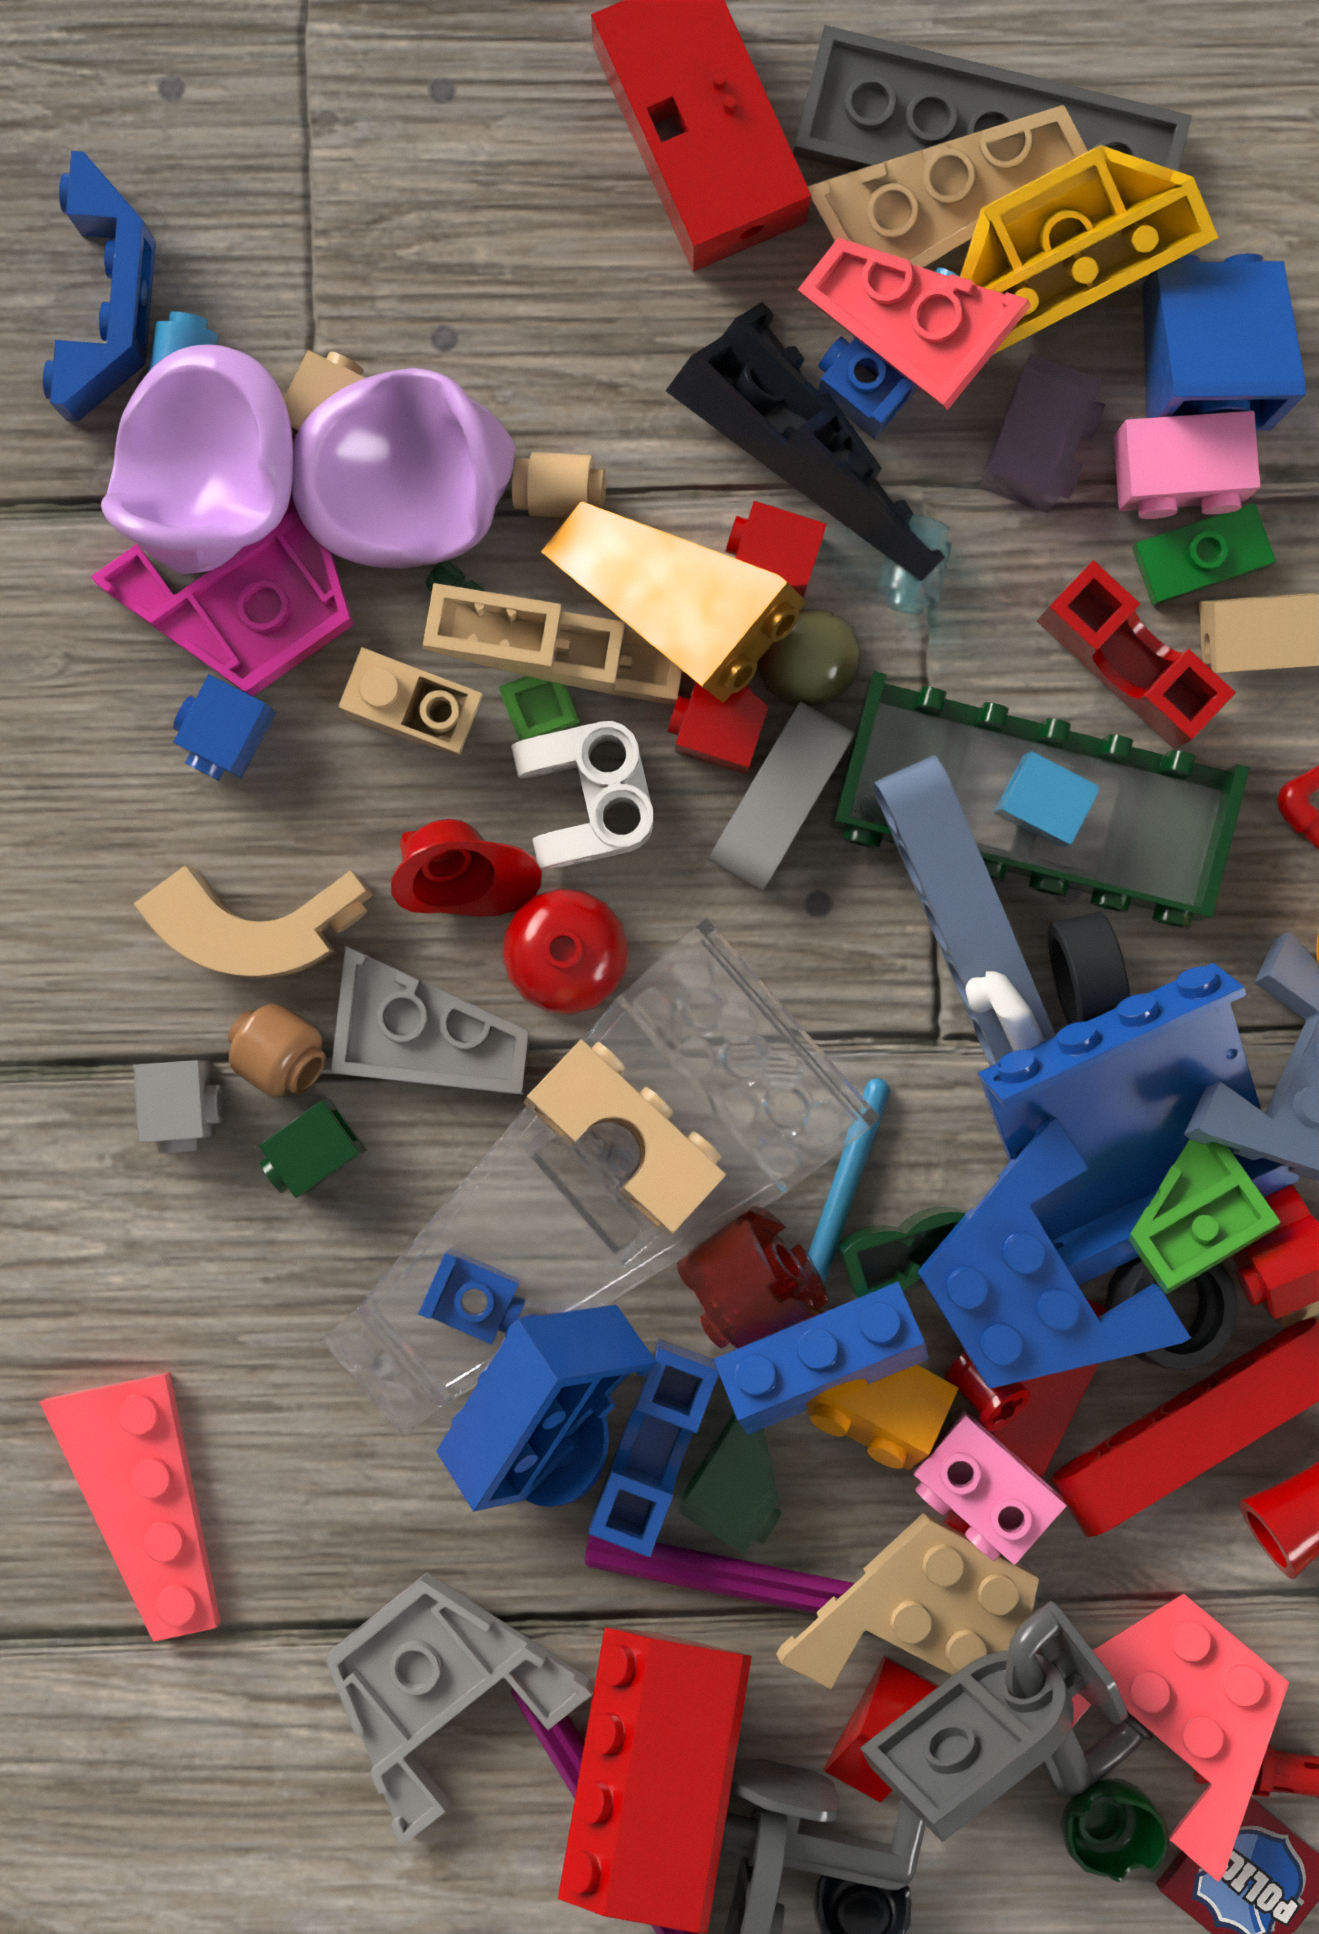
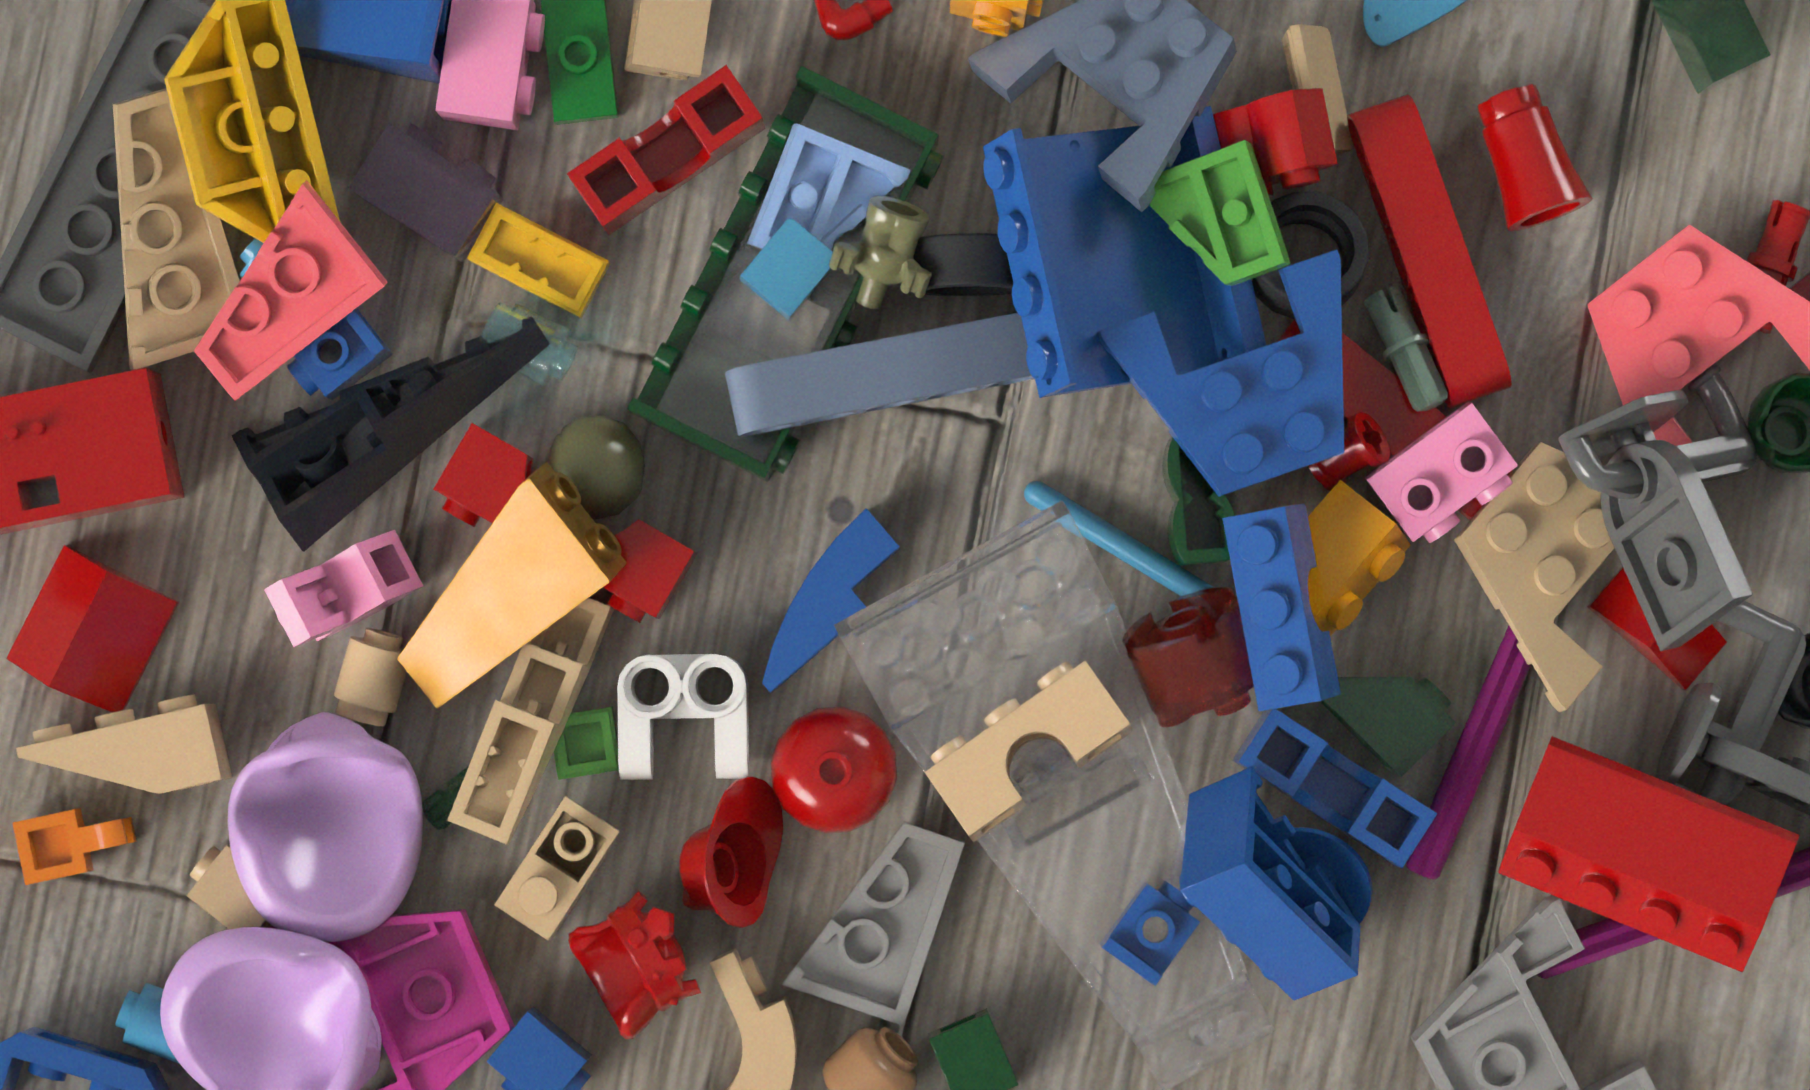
camera: 75 degrees left, 0 degrees up
light grey beam [708,701,855,891] -> none
white arm [966,971,1045,1051] -> none
none -> red slope [6,545,179,713]
none -> orange plate [12,808,137,885]
none -> tan slope [16,694,233,794]
none -> bright pink brick [264,530,423,647]
none -> yellow plate [467,202,611,319]
none -> red hair [568,890,701,1039]
none -> light blue wing [747,124,911,250]
none -> blue slope [762,508,900,693]
none -> olive piece [829,196,932,309]
none -> sand green axle [1364,285,1448,411]

